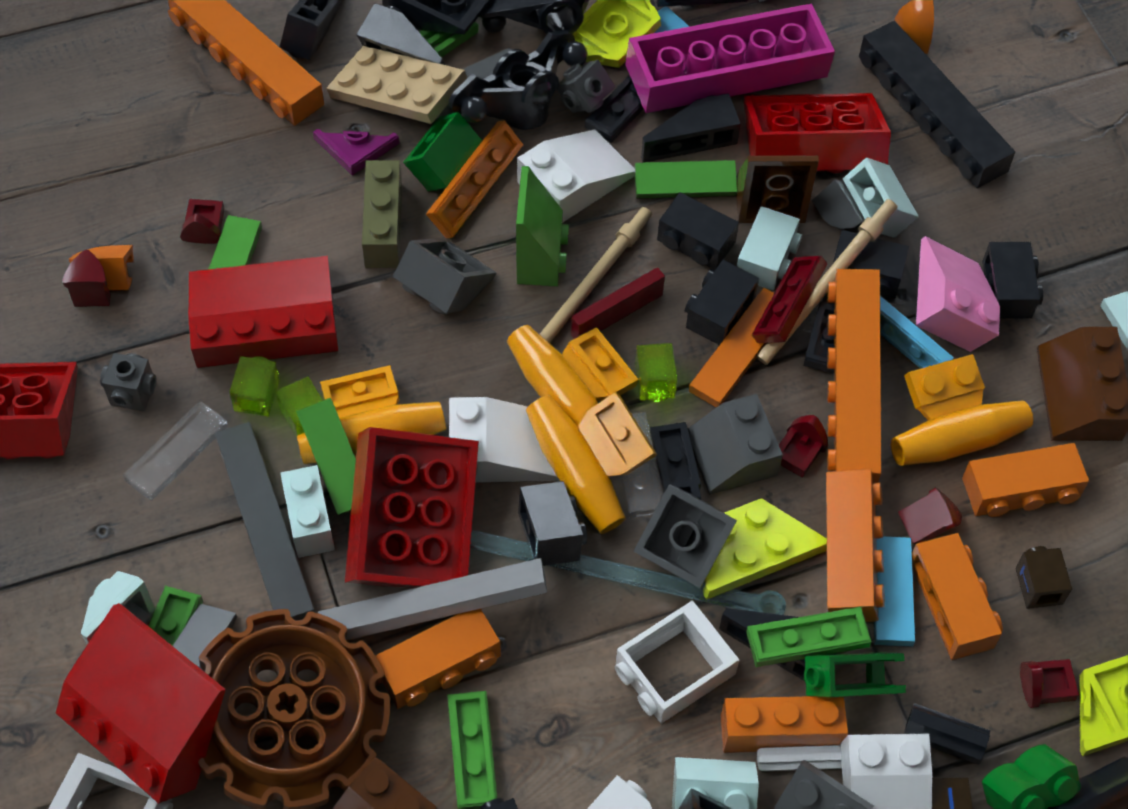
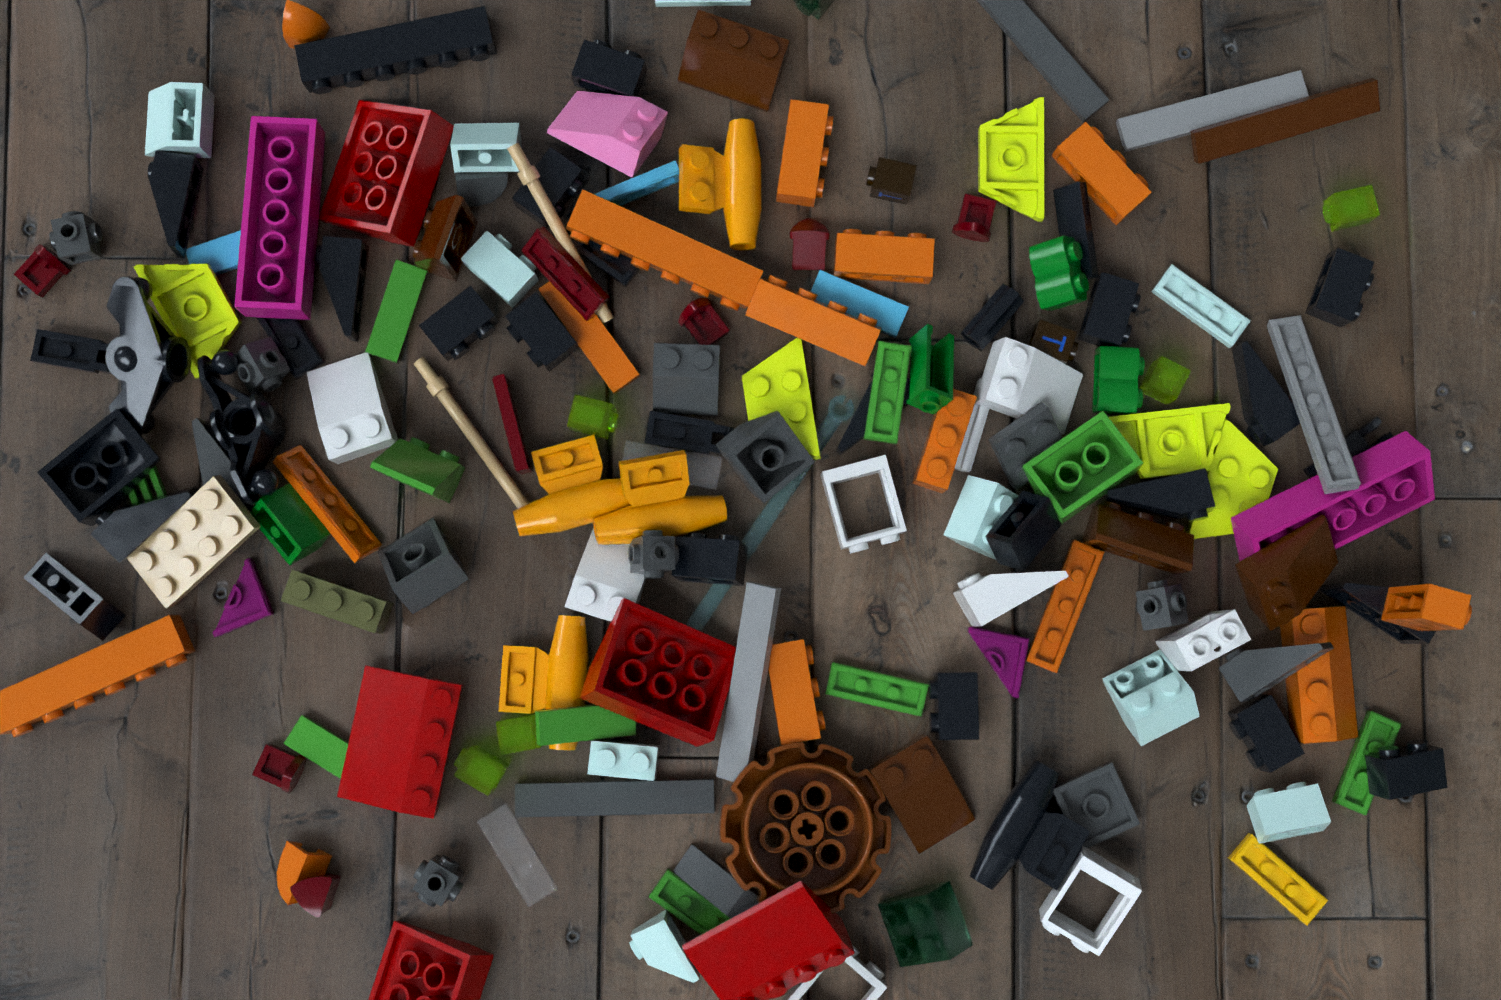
camera: 75 degrees left, 25 degrees up
none -> dark grey brick [628,530,679,579]

